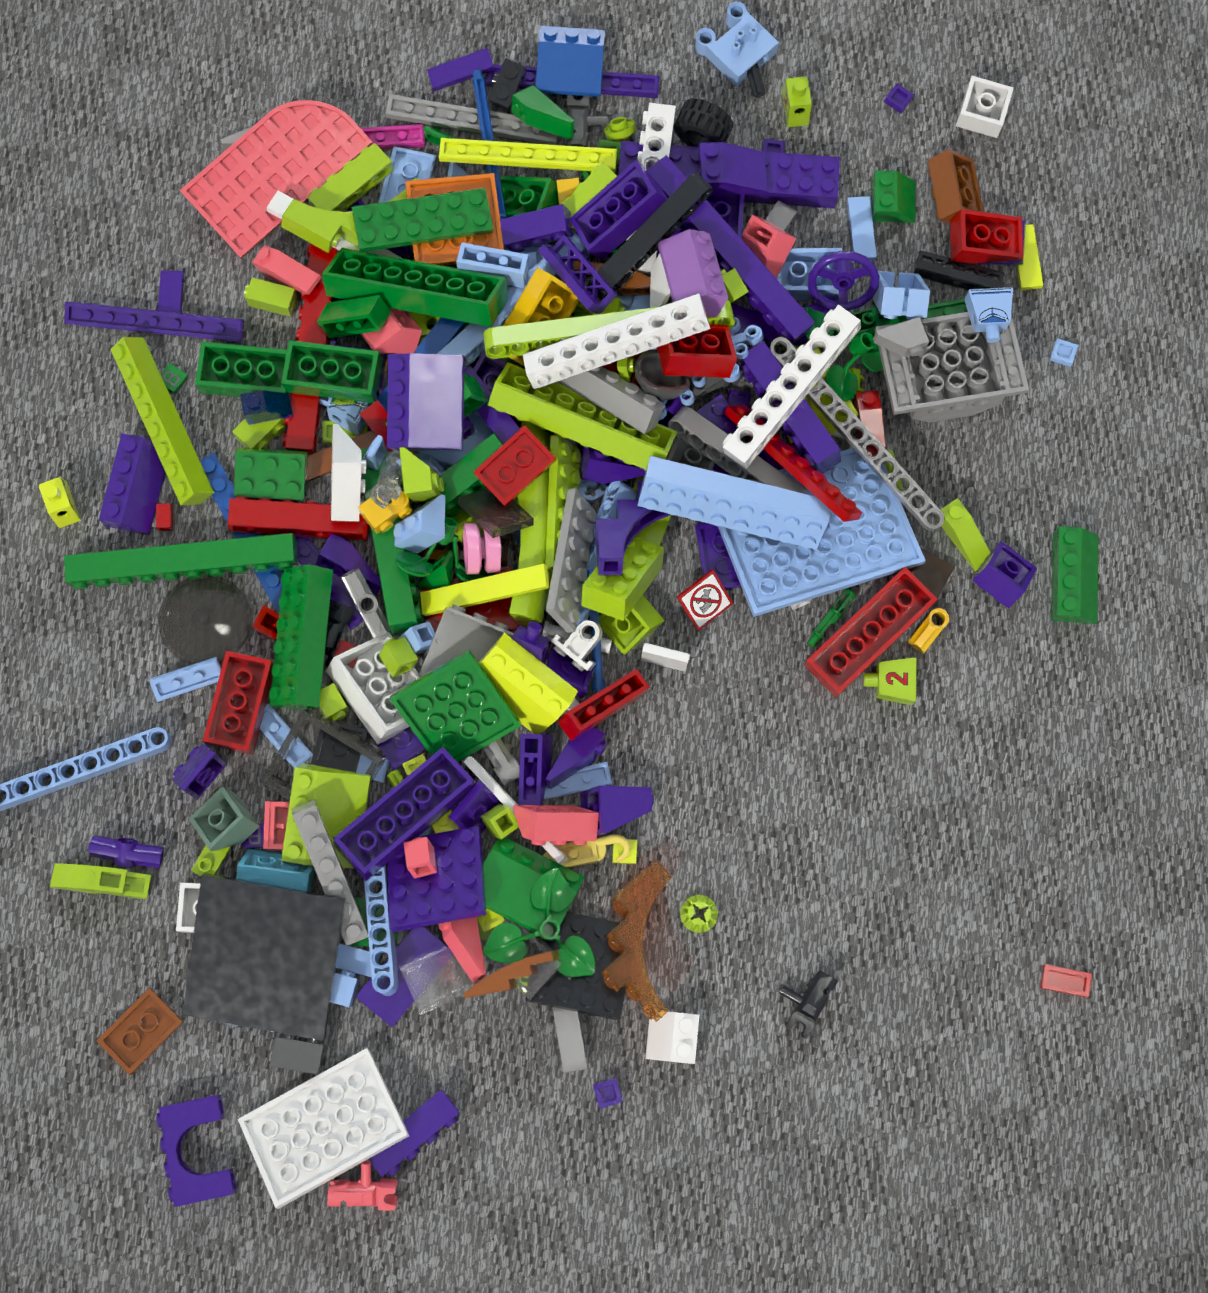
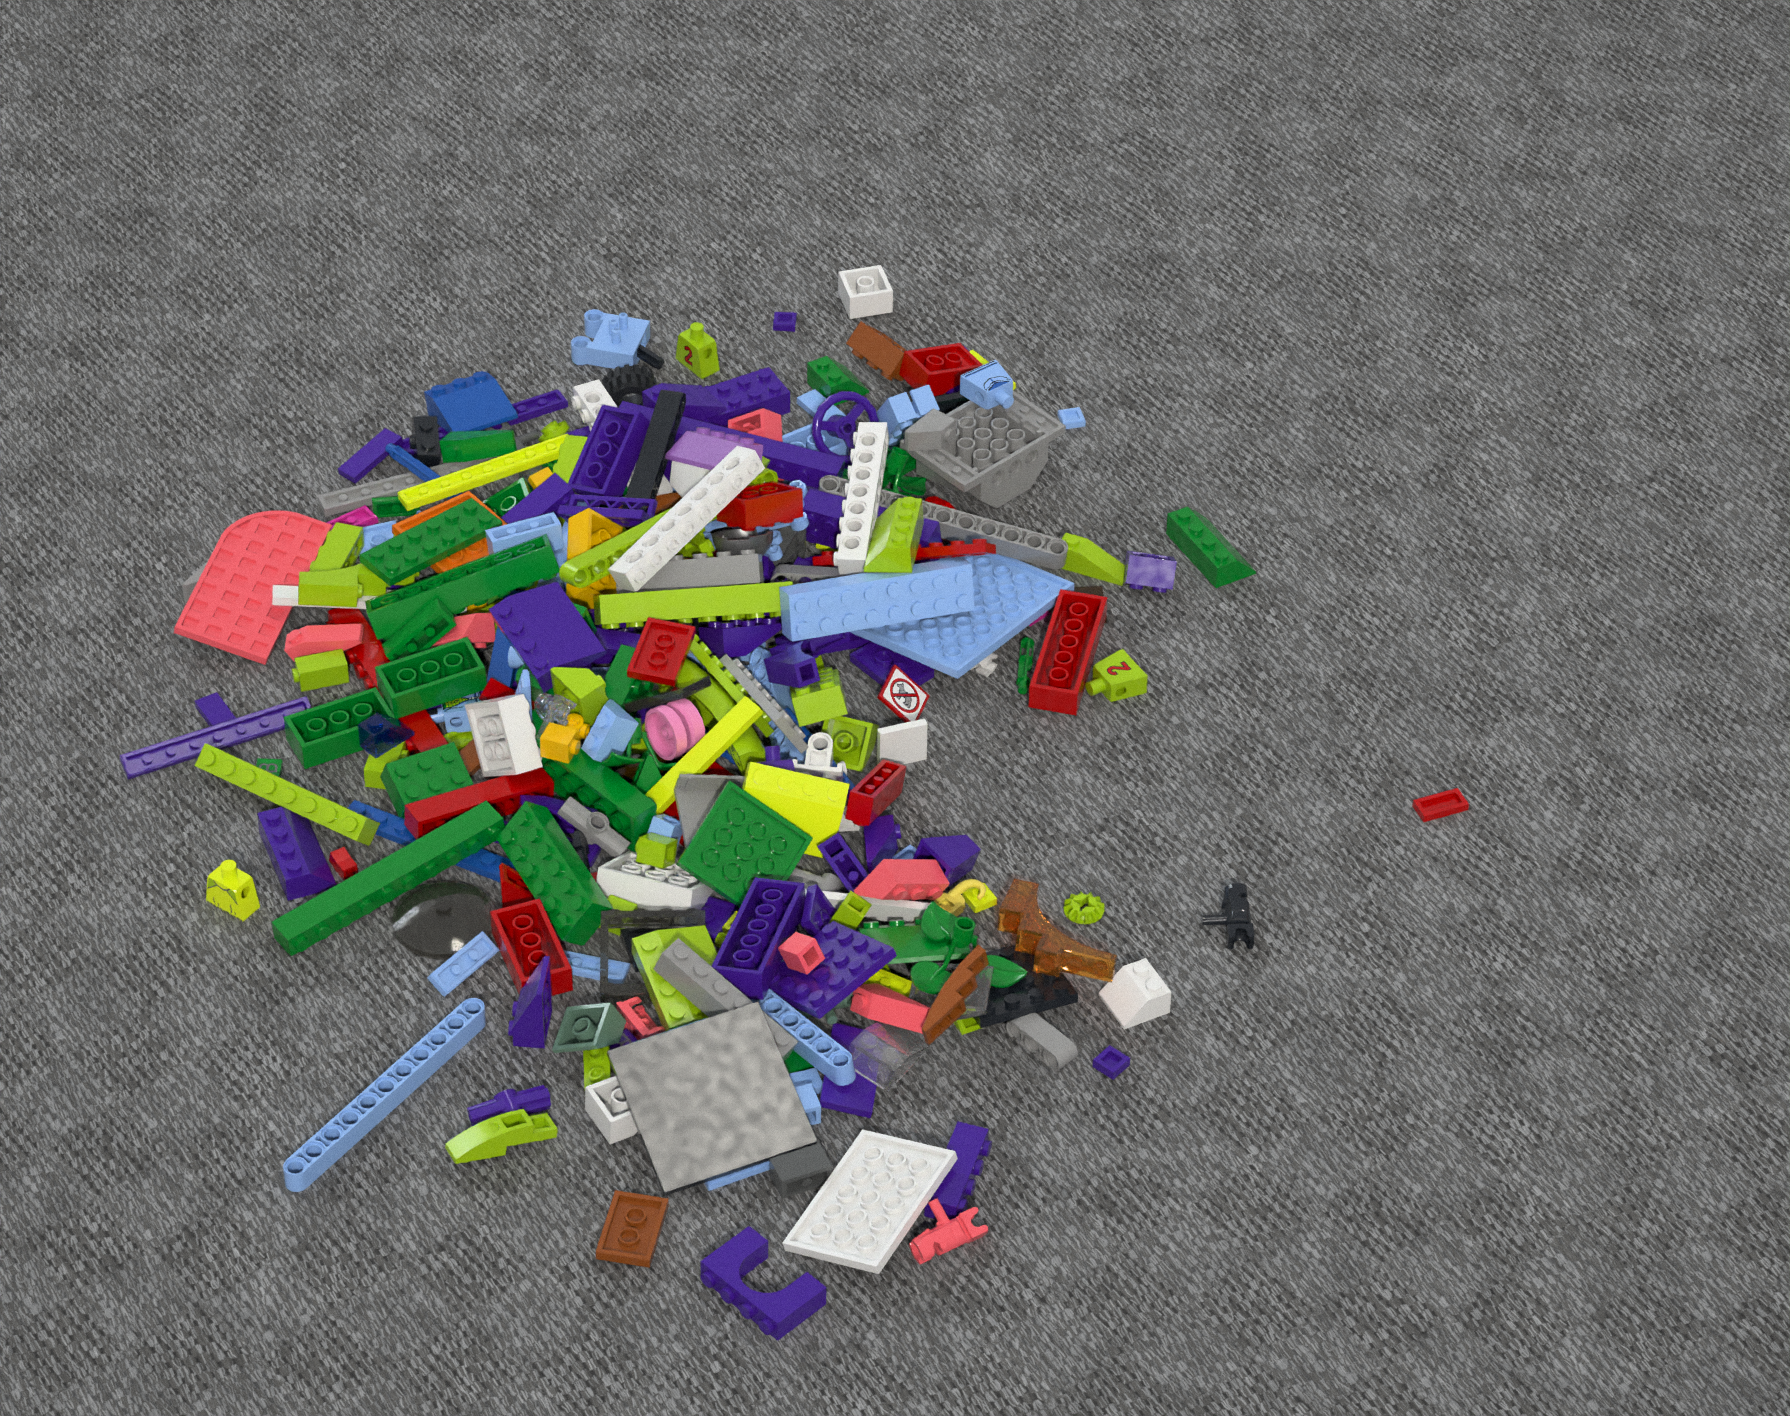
camera: 30 degrees left, 35 degrees down
yellow piece [908,608,949,654] -> none
none -> lime slope [864,497,924,573]

